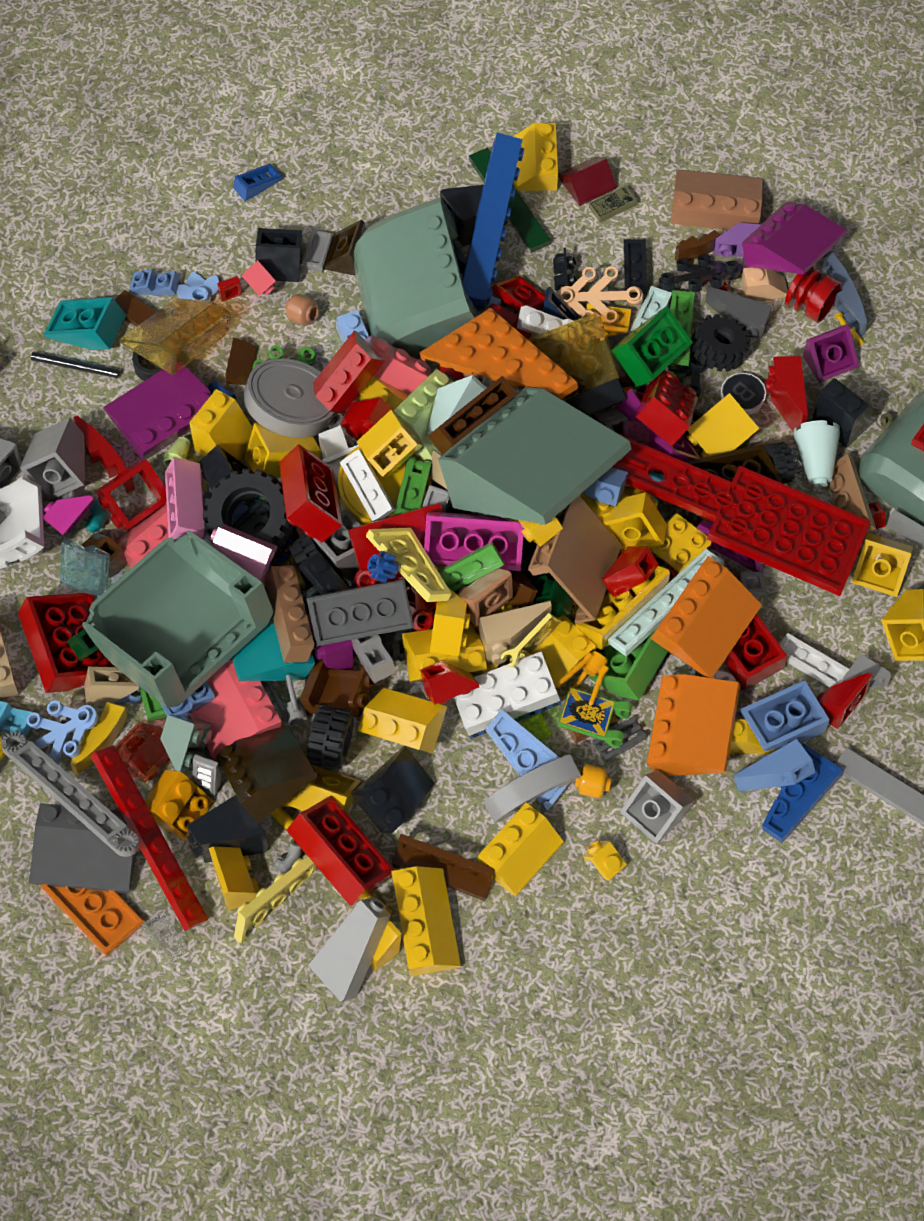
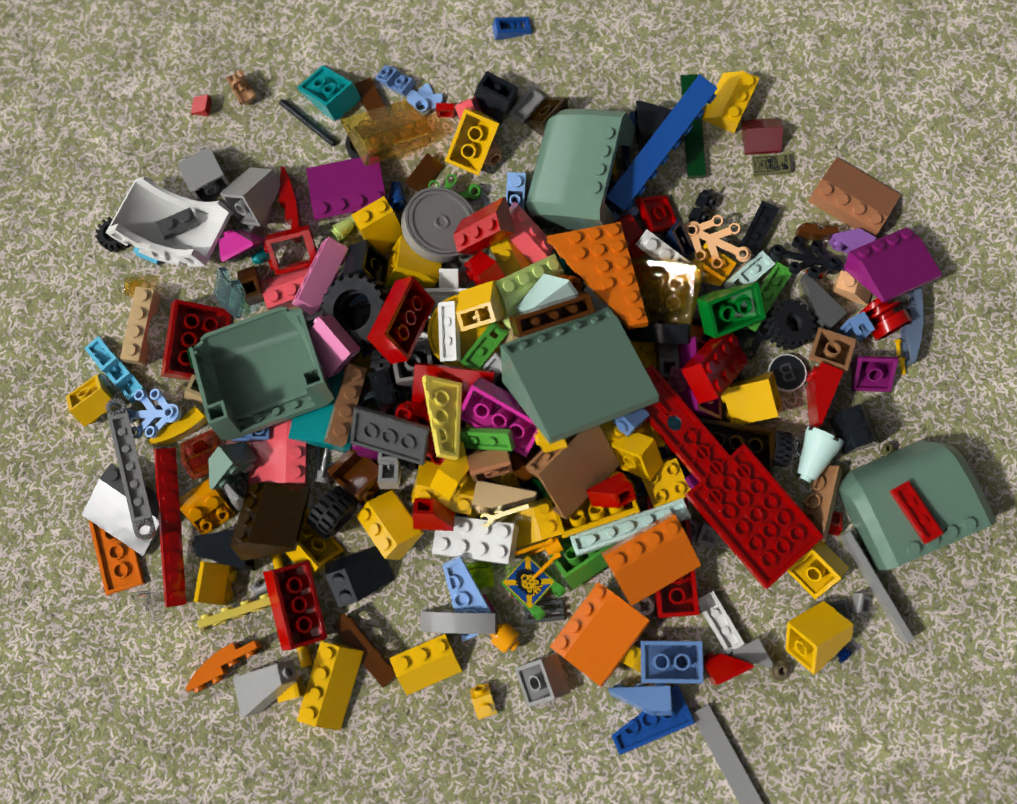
camera: 35 degrees right, 15 degrees up
blue gear [368,550,399,583] -> none
none -> orange slope [185,641,262,693]
none -> yellow slope [445,107,499,176]
none -> dark tan plate [769,660,789,681]
none -> medium nougat slope [809,327,857,372]
none -> medium blue hinge [838,311,875,342]

